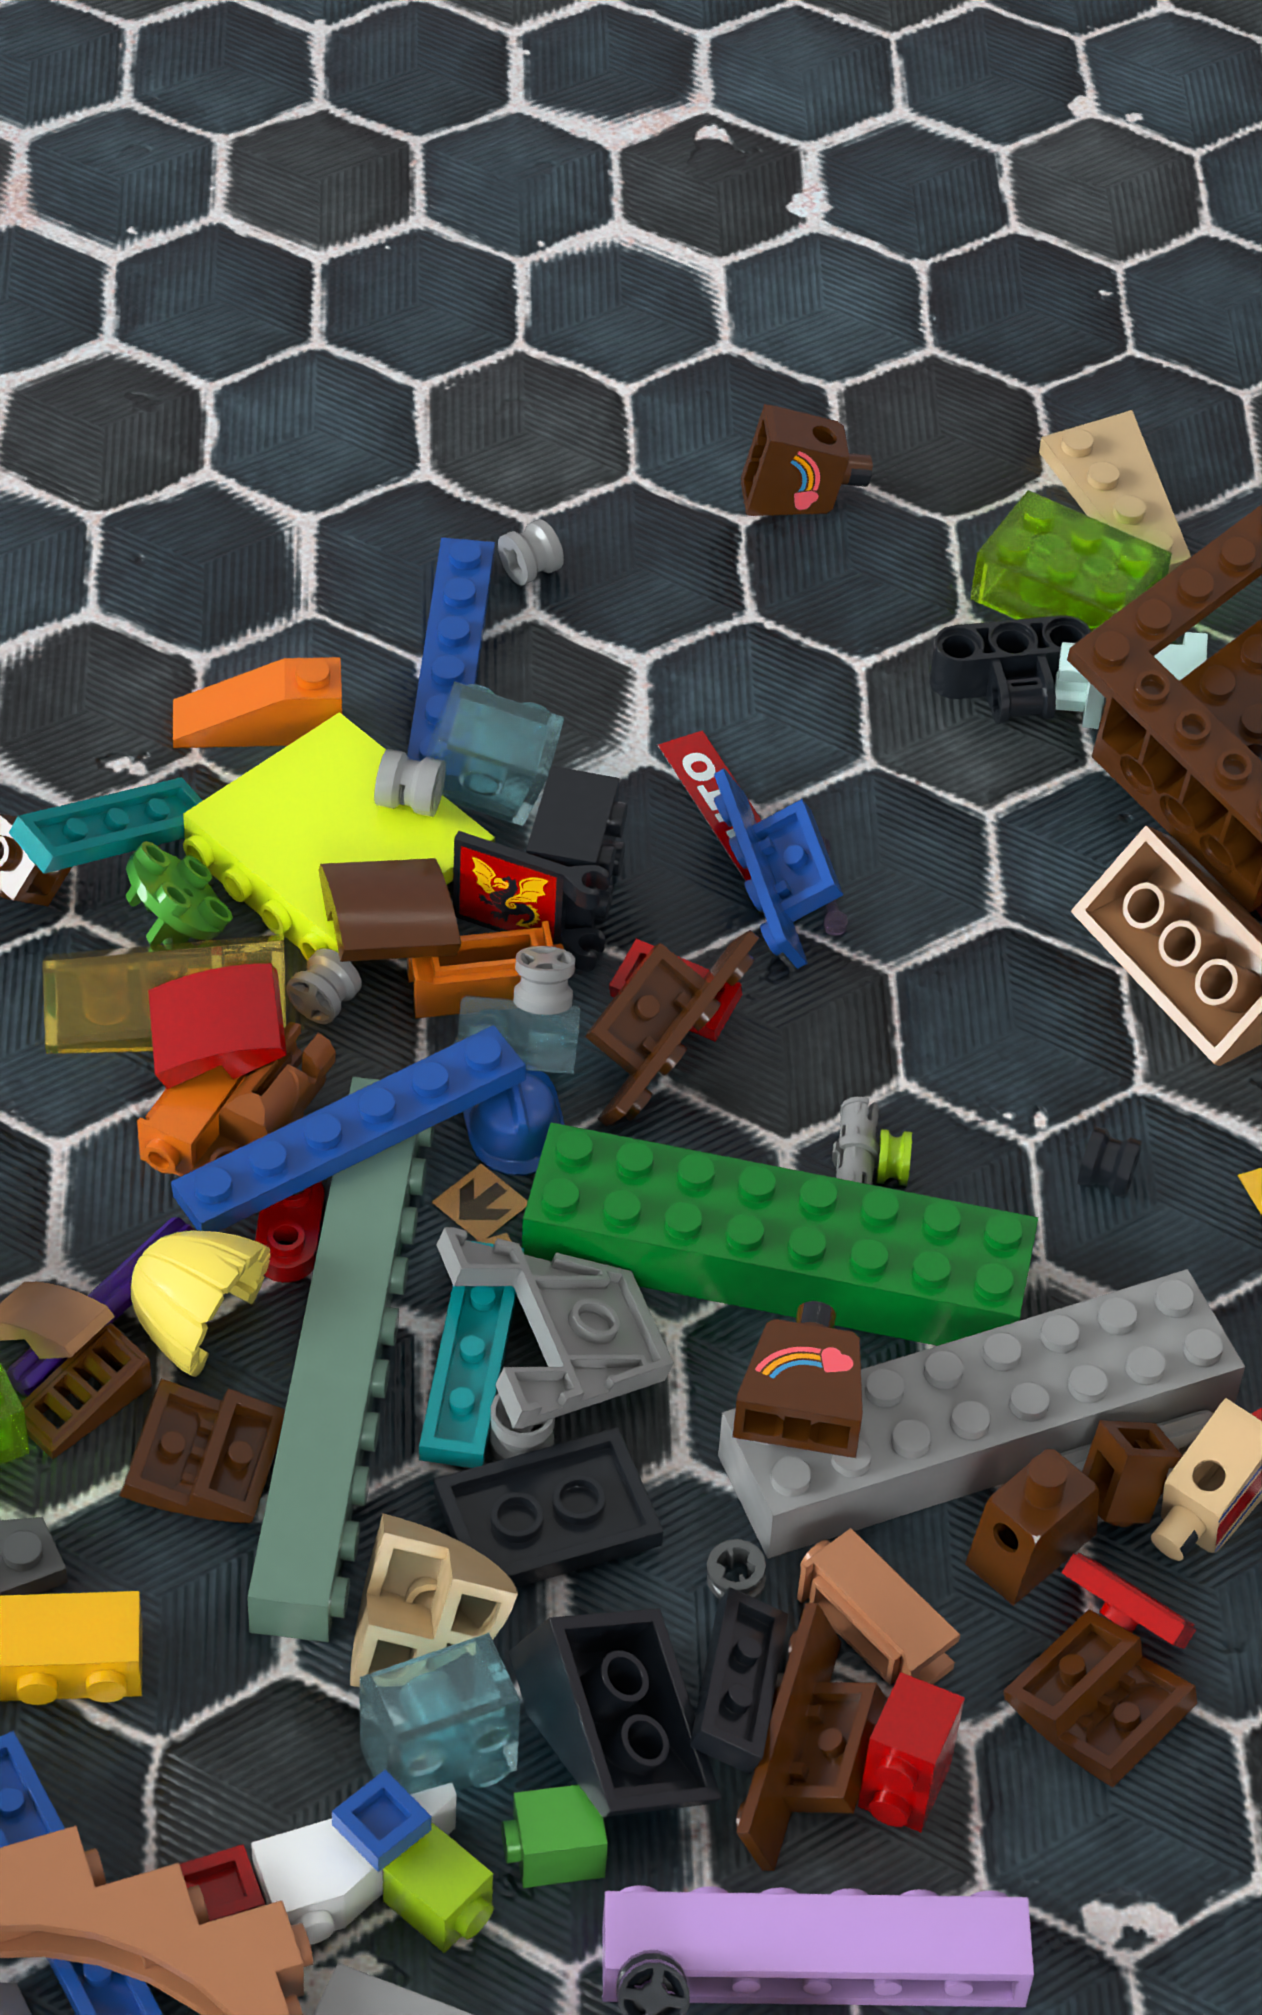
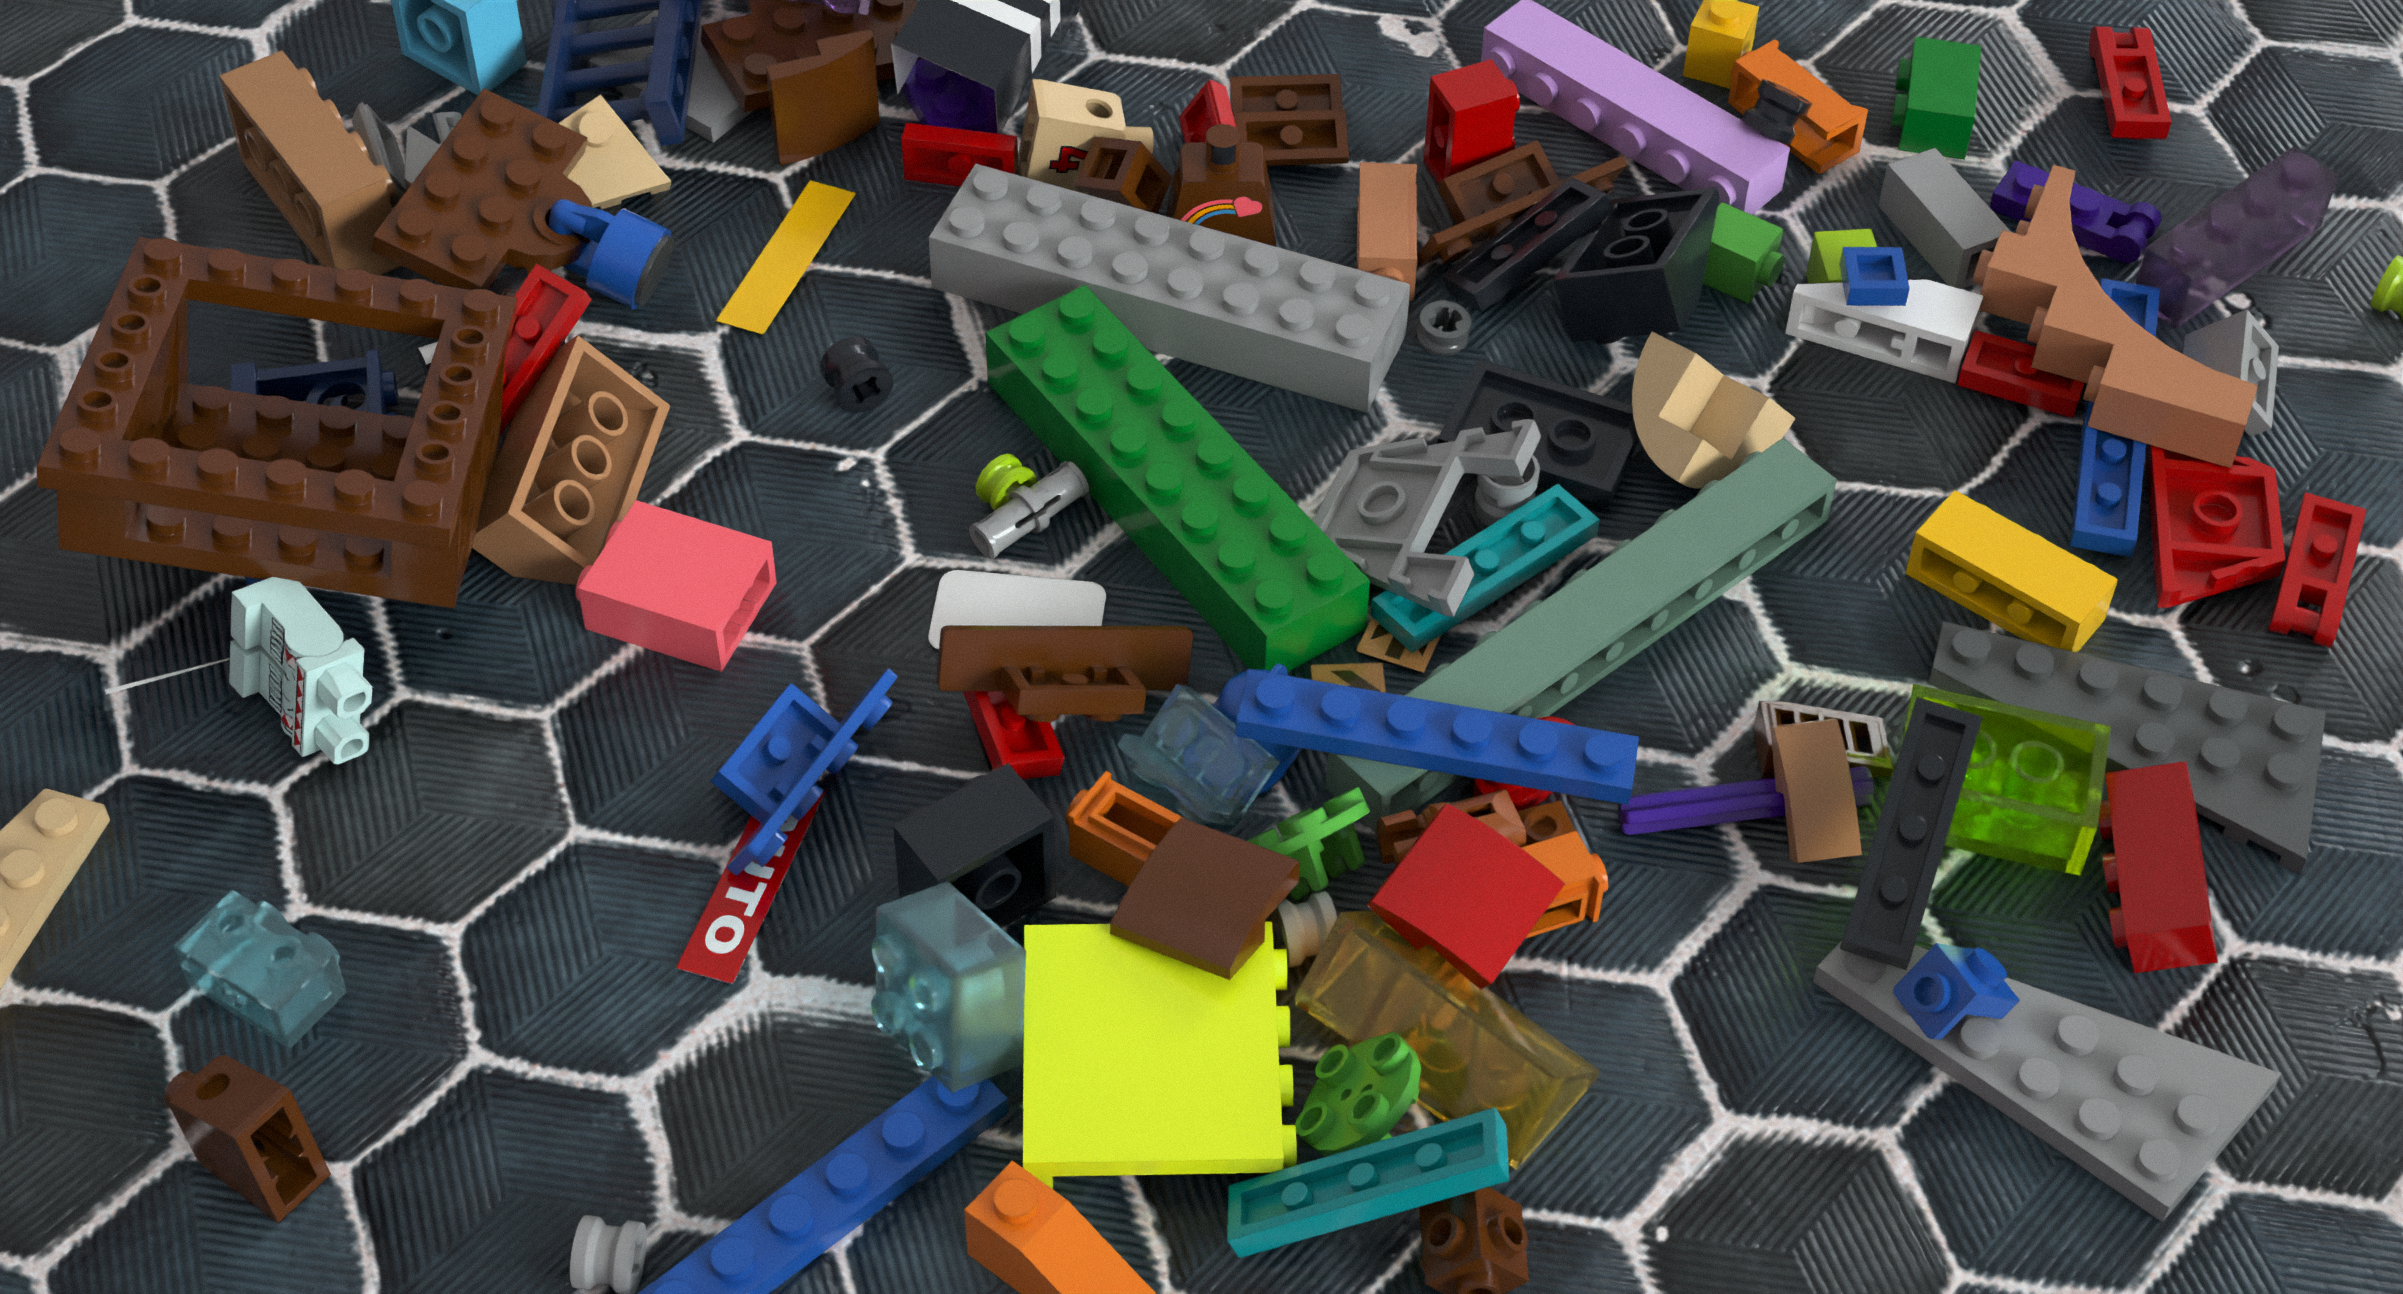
camera: 135 degrees left, 0 degrees up
reddish brown slope [119,1378,285,1523] -> none
light yellow hair [131,1231,271,1377] -> none
clear light blue brick [359,1633,520,1795] -> none
light grey wheel [374,749,446,817] -> none
flag [453,831,610,972] -> none
light grey wheel [513,946,575,1015] -> none
reddish brown torso [732,1301,863,1458] -> none
black piece [929,615,1091,724] -> none
clear neon green brick [970,490,1172,632] -> none
none -> clear light blue brick [173,890,347,1049]
none -> coral brick [576,500,777,672]
none -> white sticker [928,570,1106,650]
none -> bright green plate [1246,787,1370,900]

